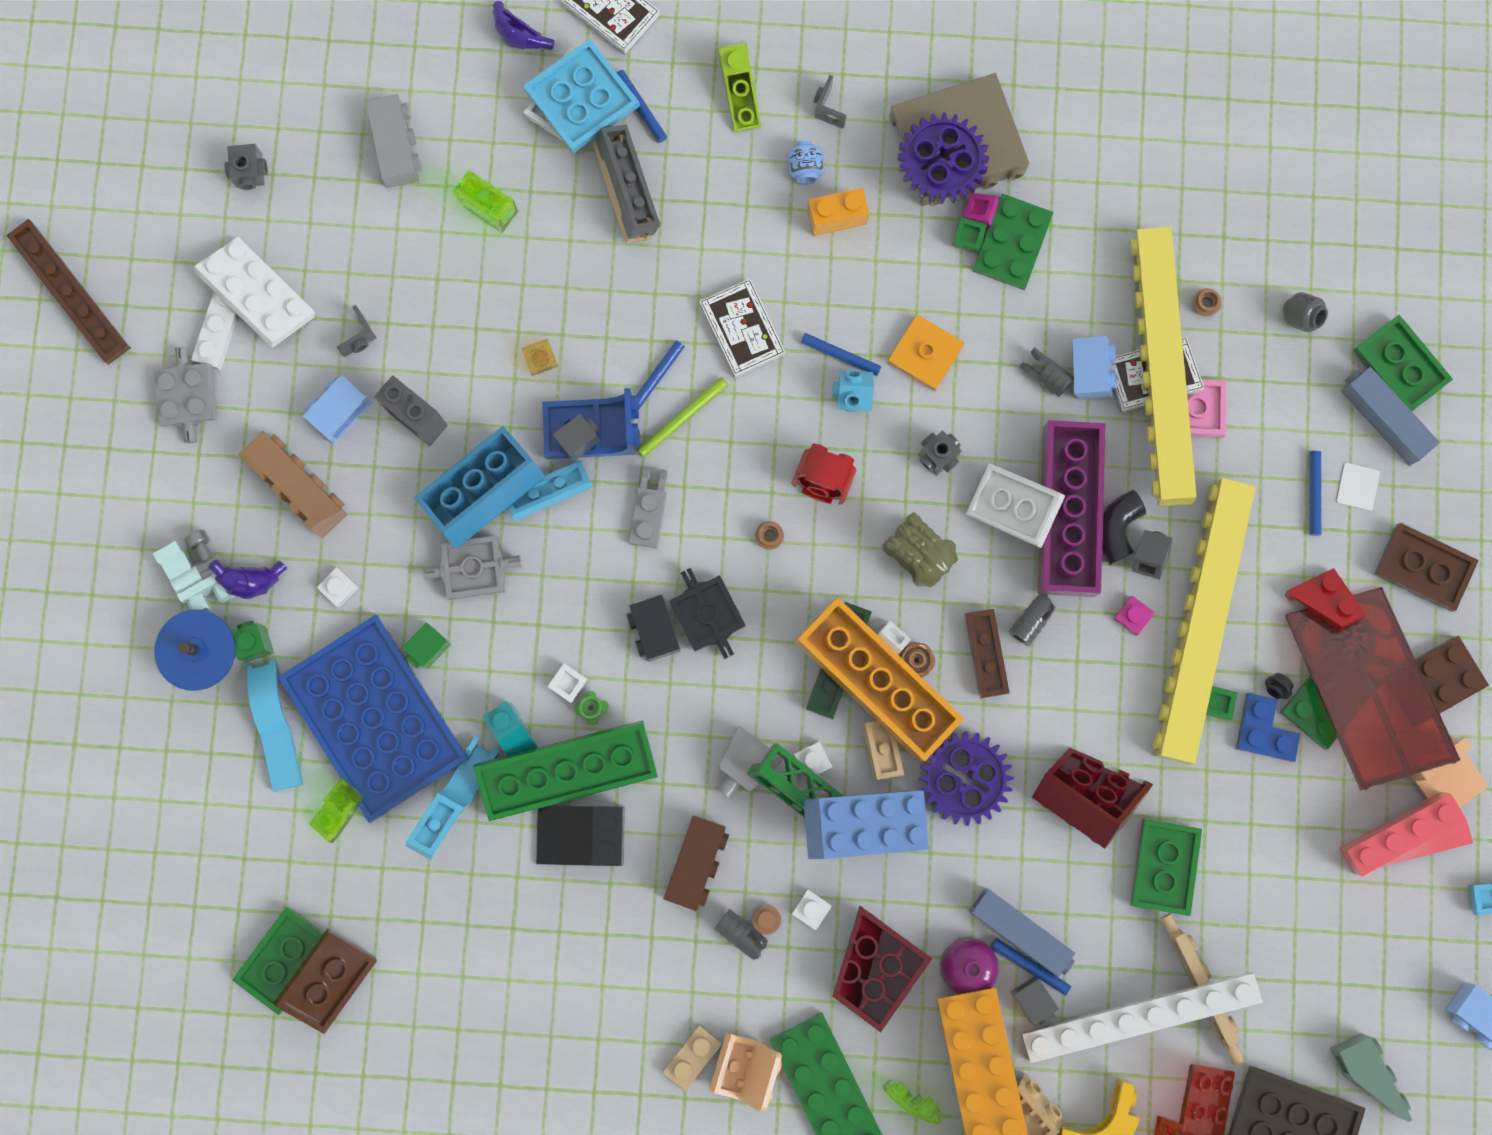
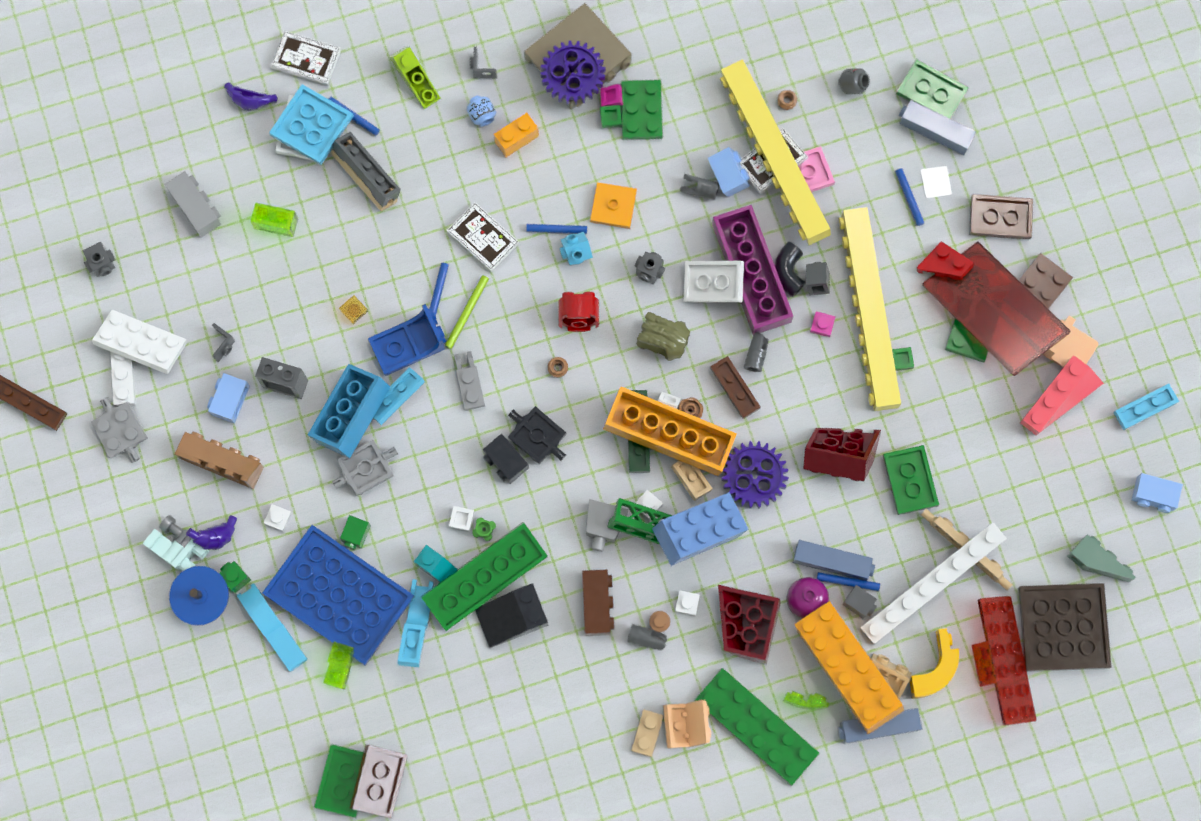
camera: 20 degrees left, 5 degrees down
dark grey brick [553,414,600,462] -> none
blue plate [1236,693,1300,762] -> none
black plate [1265,673,1294,699] -> none

